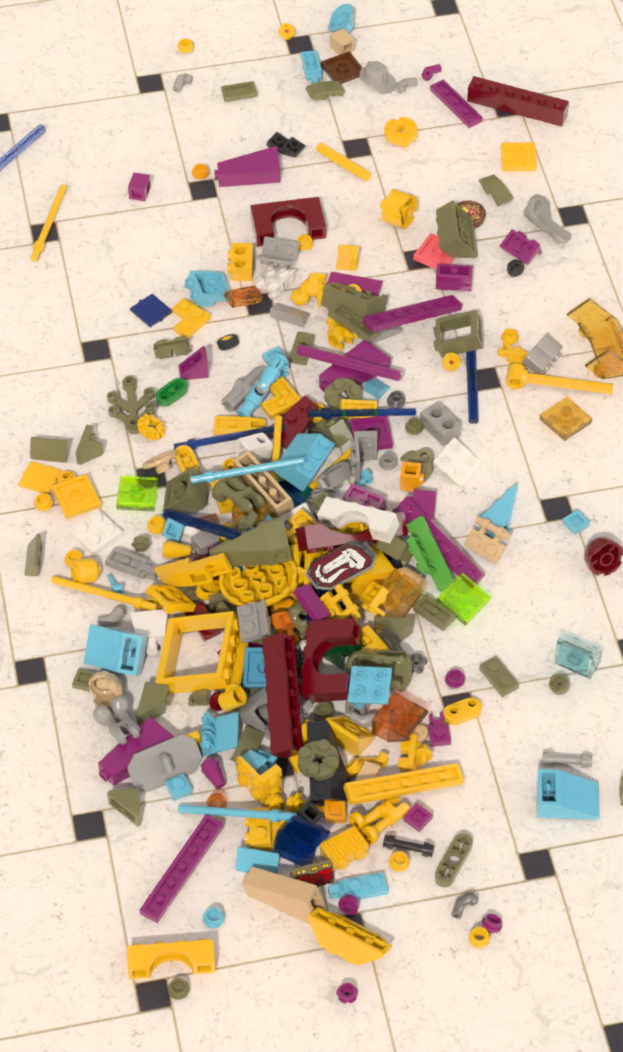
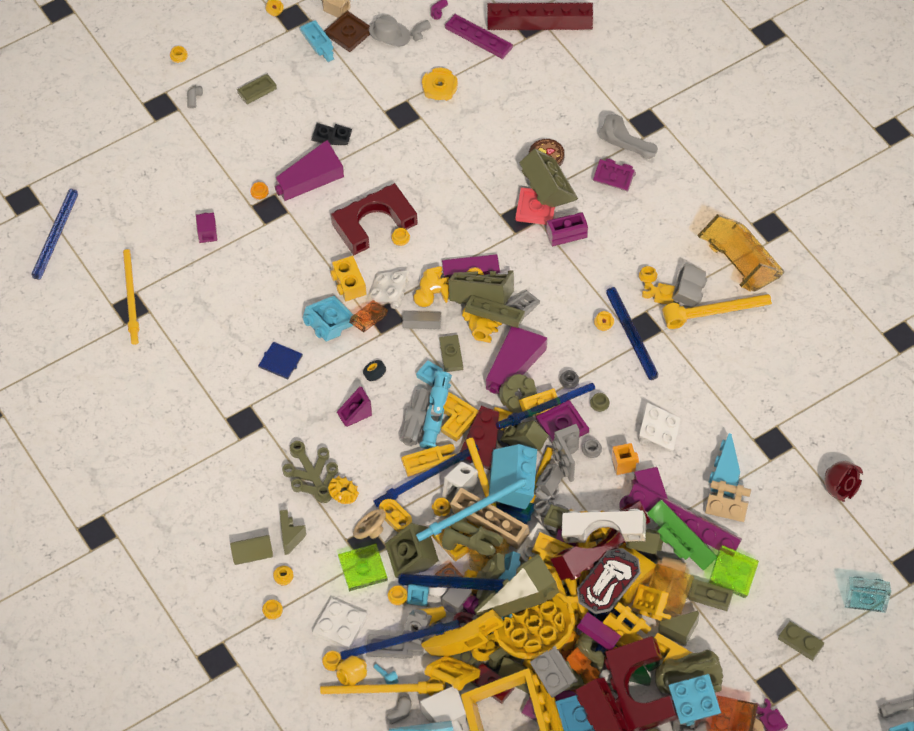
camera: 20 degrees left, 5 degrees up
yellow piece [18,461,61,495] -> none
slope [24,534,43,576] -> none
yellow plate [51,474,102,520] -> none
olive plate [131,536,150,552] -> none
olive hinge [153,336,191,359] -> none
green plate [155,378,188,407] -> none
yellow plate [172,298,211,338] -> none
light grey bracket [256,236,300,268] -> none
magenta axle [297,345,402,381] -> none
olive slope [305,81,344,100] -> none
yellow axle [316,142,371,181] -> none
yellow panel [336,244,359,271] -> none
magenta hinge [343,484,387,511] -> none
medium azure hand [356,469,373,487] -> none
magenta plate [363,295,462,333] -> none
medium azure slope [364,378,390,399] -> none
clear smoke plate [375,623,403,651] -> none
yellow brick [380,189,418,229] -> none
olive plate [400,449,434,482] -> none
flat silver plate [409,653,428,674] -> none
light grey brick [420,402,461,447] -> none
olive window [433,310,483,358] -> none
yellow plate [443,697,482,725] -> none
magenta plate [445,669,465,688] -> none
olive slope [479,174,514,206] -> none
yellow plate [501,142,537,171] -> none
black plate [507,260,524,277] -> none
clear yellow plate [539,397,592,441] -> none
olive tile [549,674,570,695] -> none
medium azure plate [562,510,590,535] -> none
none -> clear blue bar [340,620,460,660]
none -> light grey brick [401,609,432,644]

